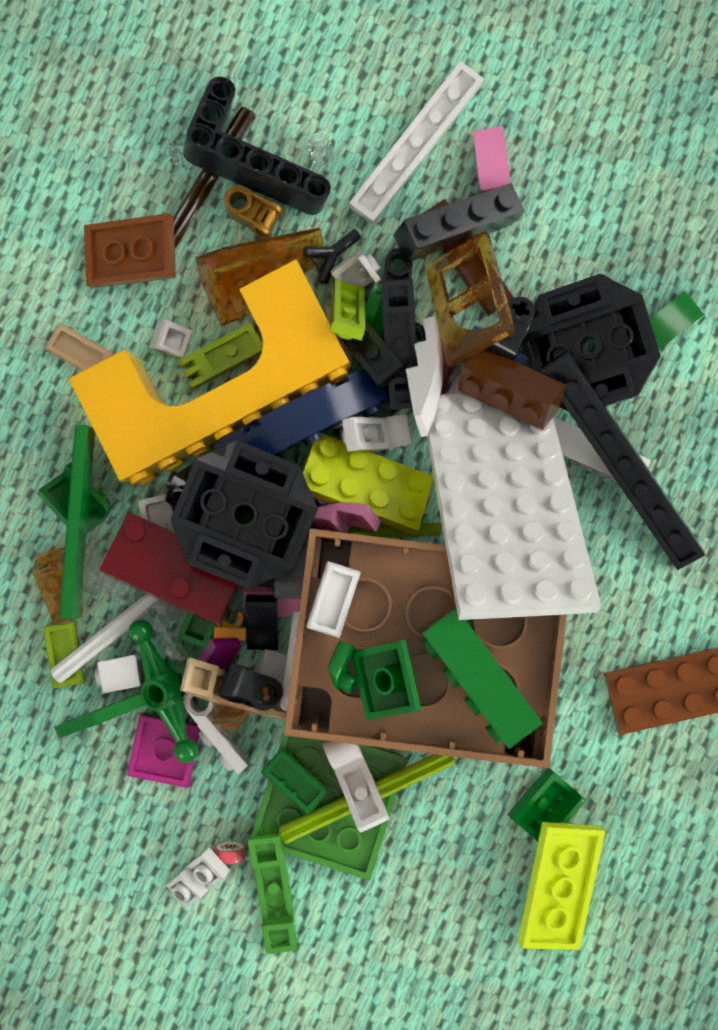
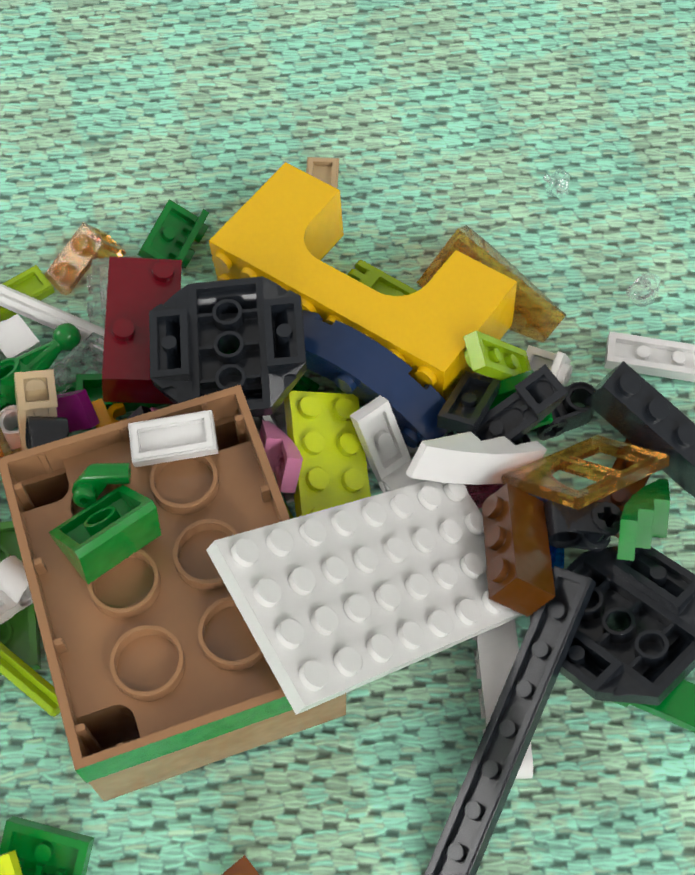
camera: 65 degrees right, 25 degrees down
green tile [59,424,95,619] -> none
dark orange plate [84,213,176,288] -> none
white slope [149,319,192,359] -> none
dark brown axle [173,106,255,248] -> none
black beam [183,76,331,215] -> none
pearl gold piece [224,186,285,240] -> none
black piece [302,229,361,284] -> none
green brick [421,607,543,749] -> none
none -> green slope [617,478,670,561]

